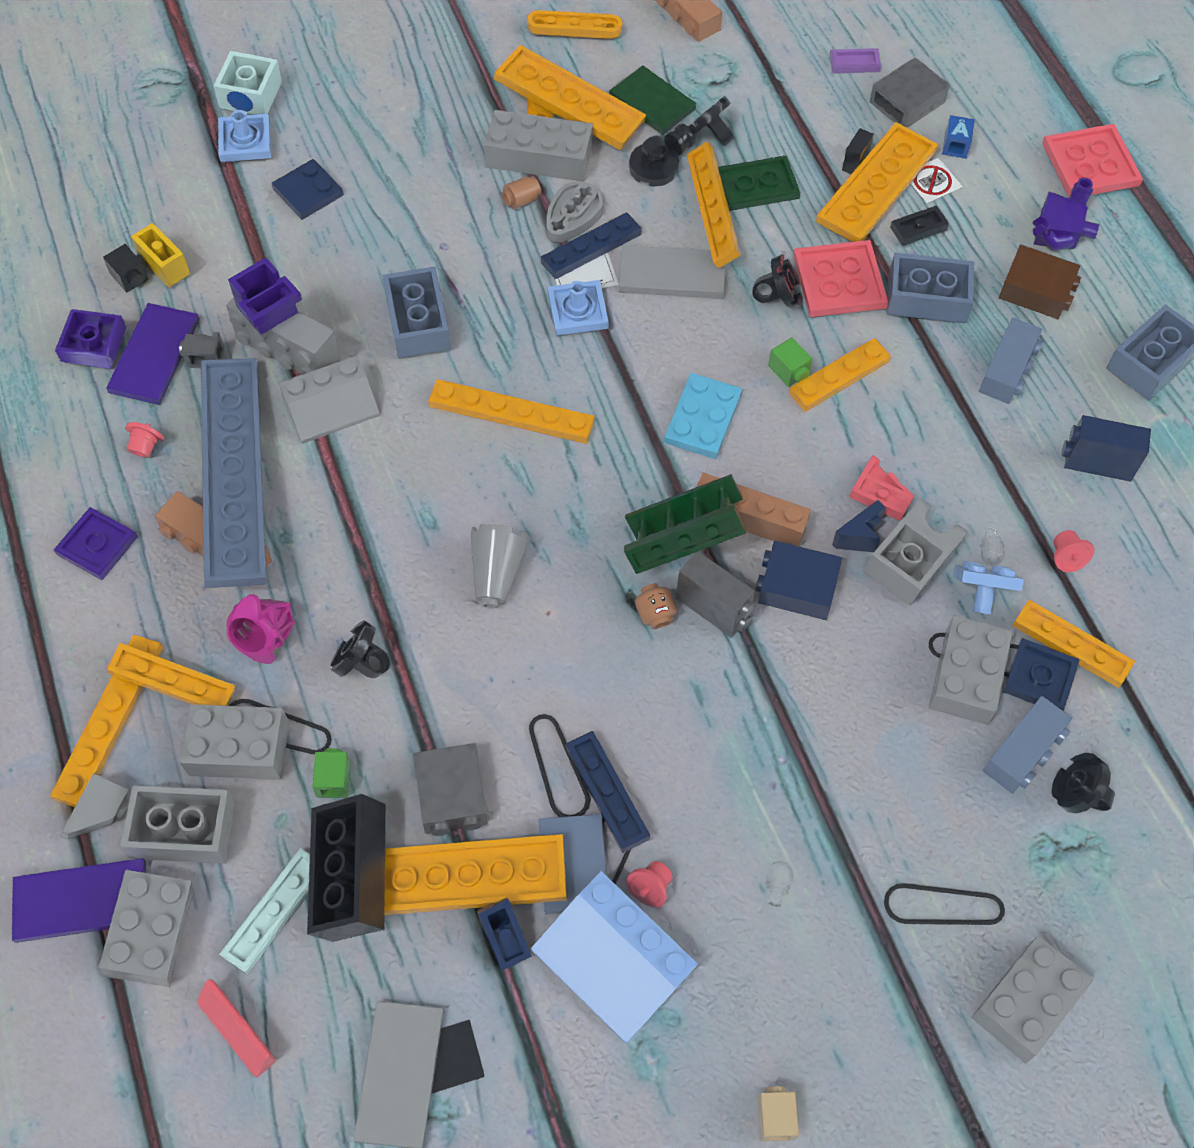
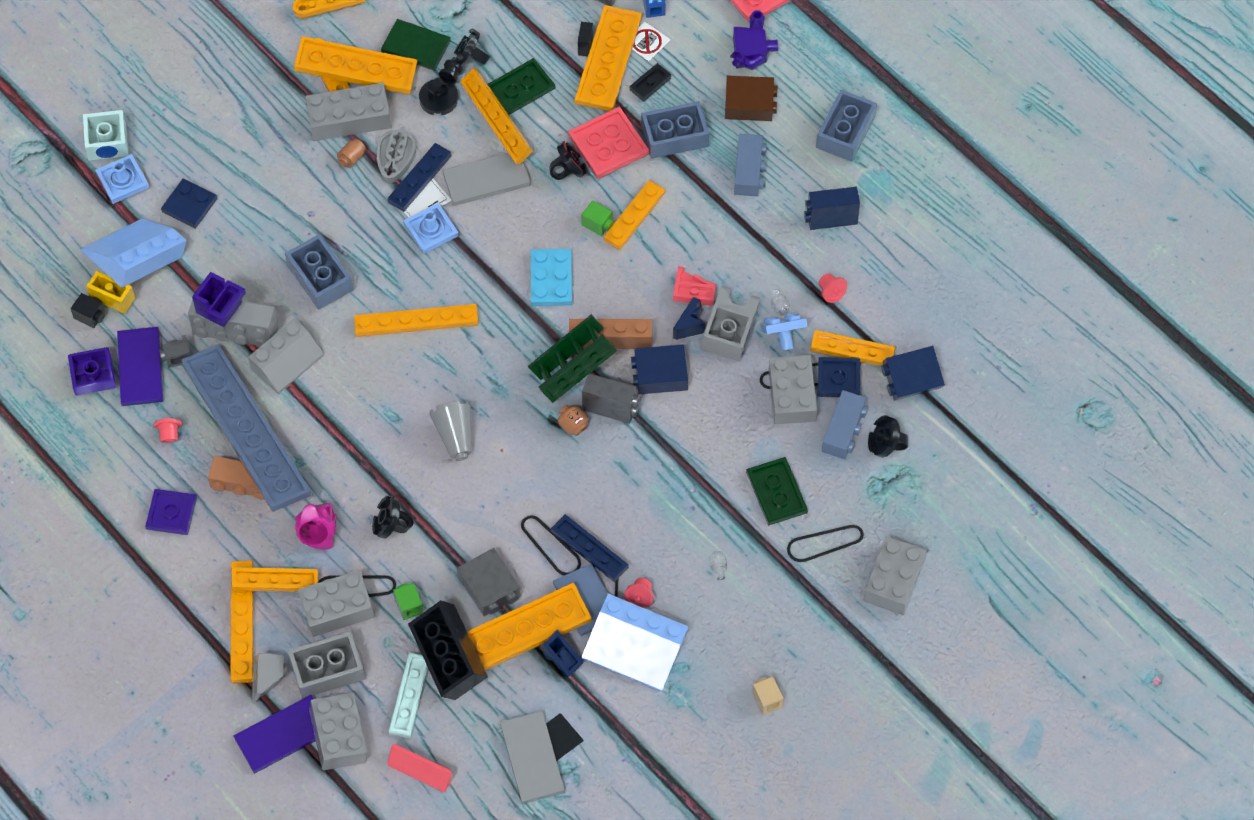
camera: 20 degrees left, 0 degrees up
none -> light blue slope [81,218,186,288]
none -> dark green tile [746,457,808,526]
none -> dark blue brick [881,346,945,401]

